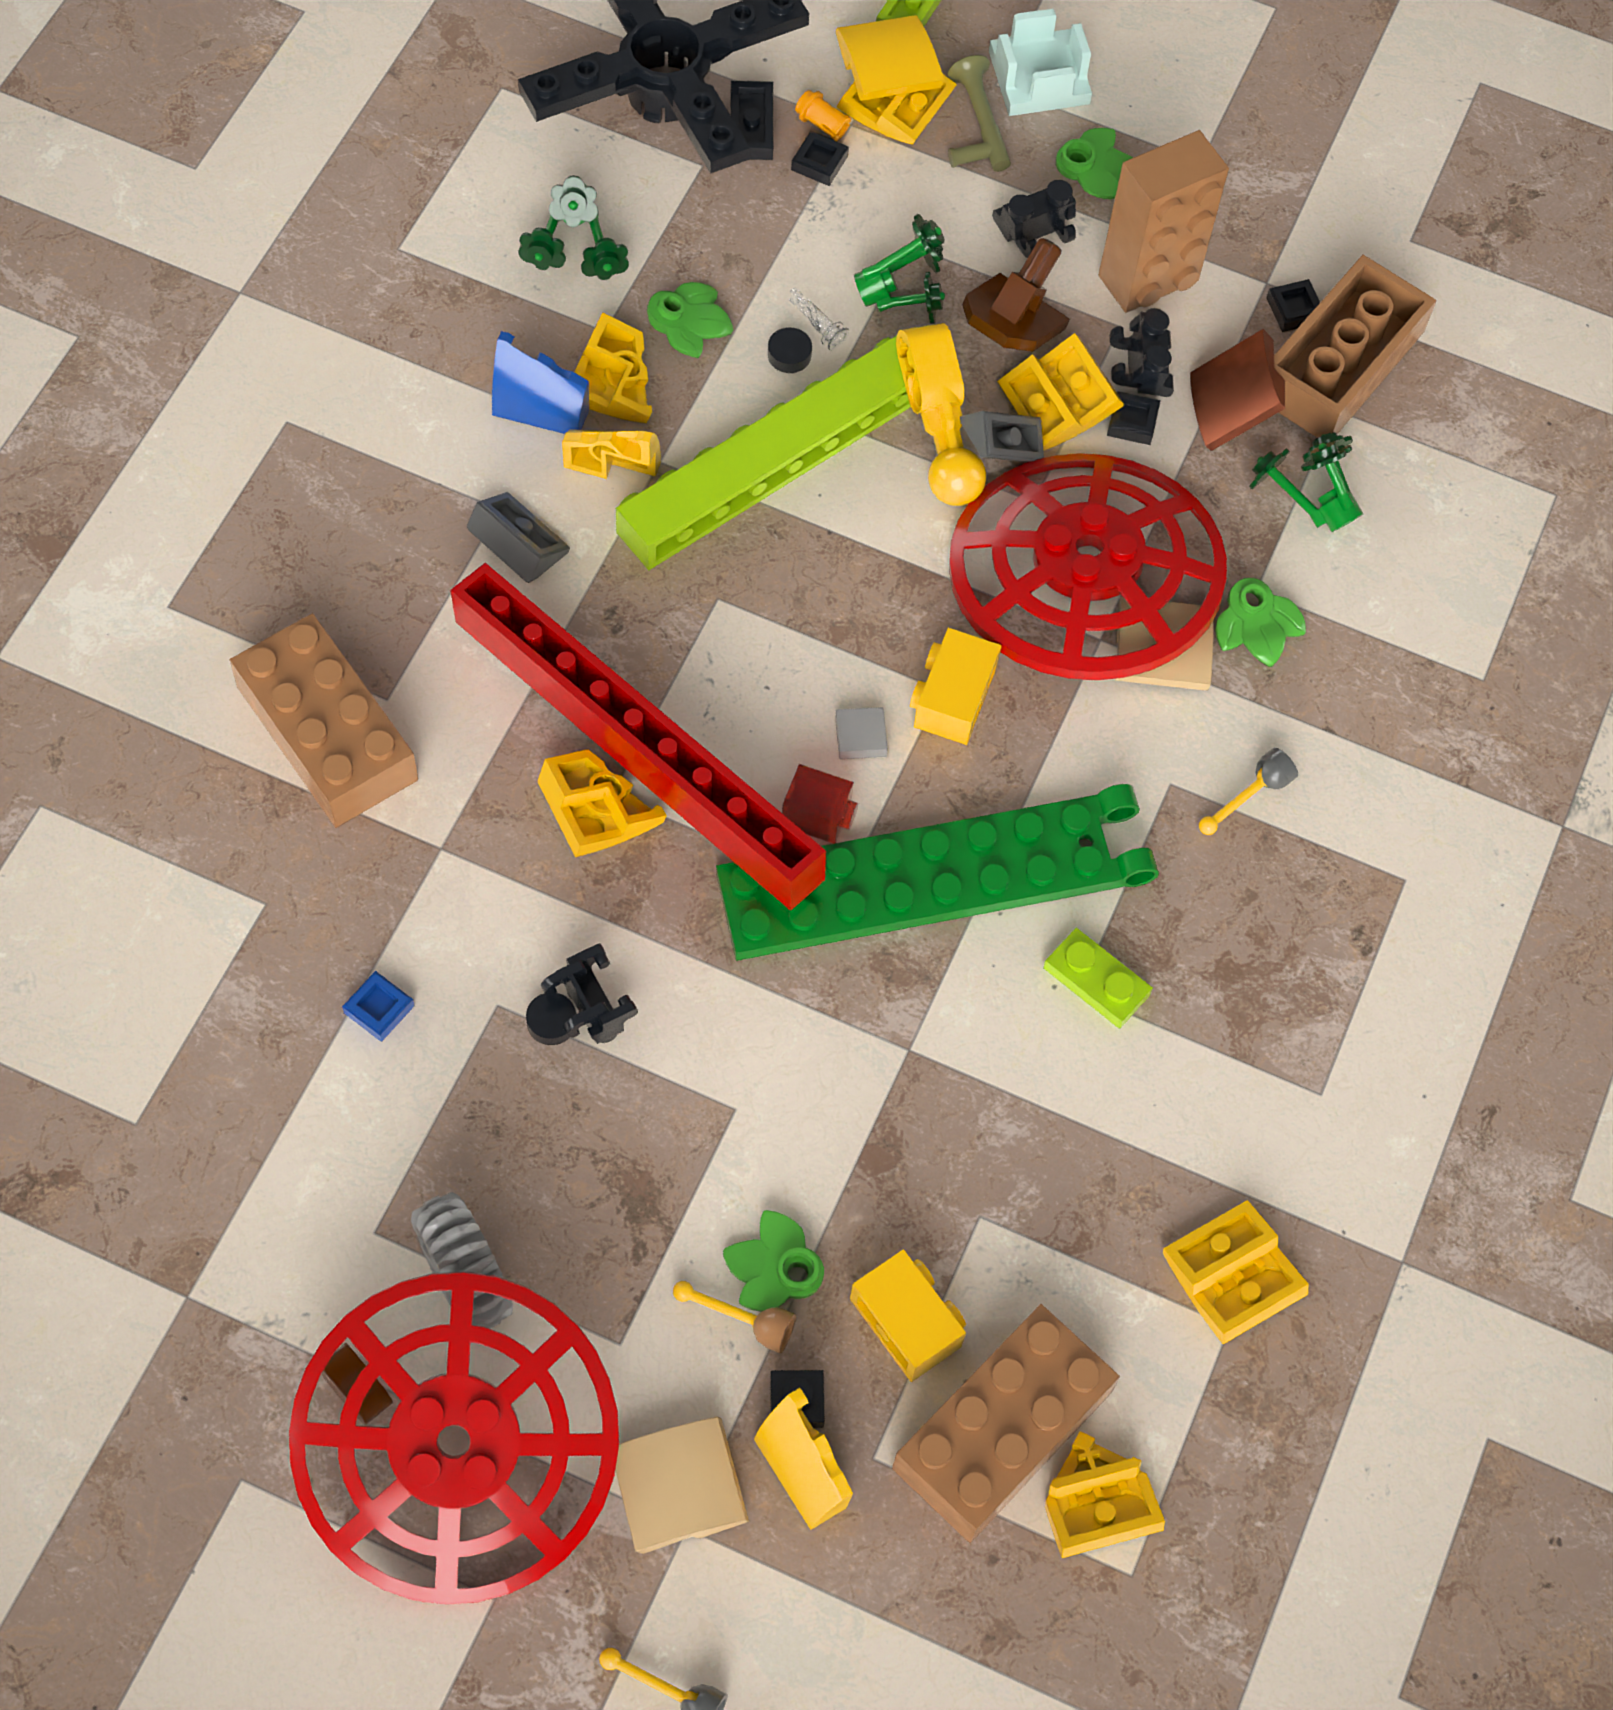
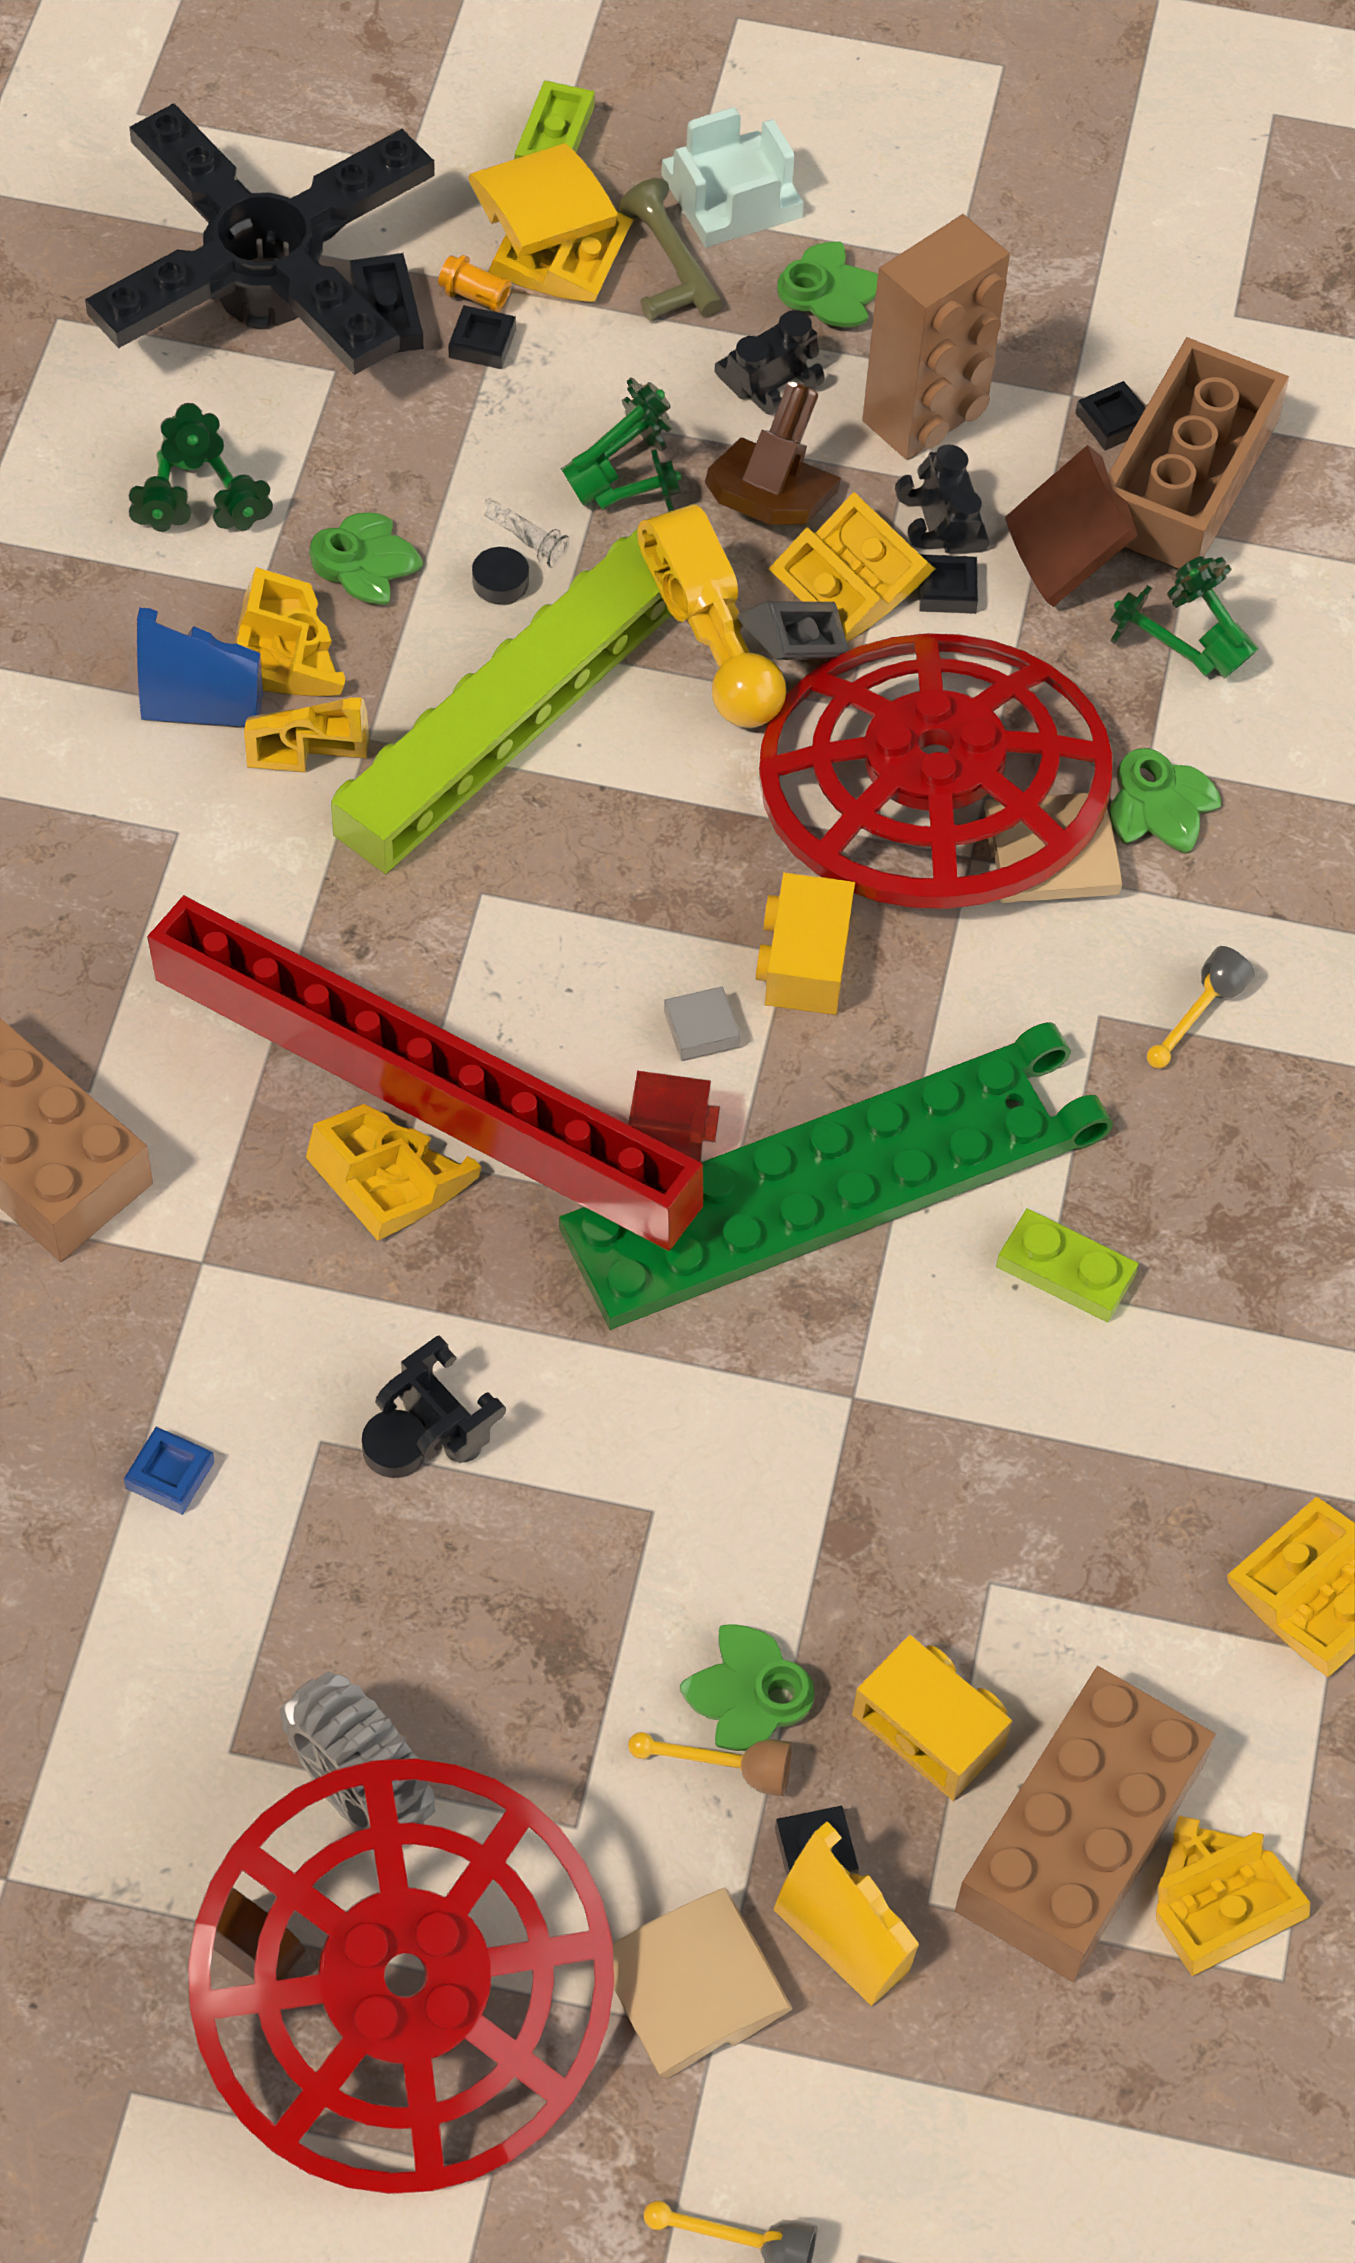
camera: 10 degrees left, 5 degrees down
dark grey slope [467,492,570,583] -> none

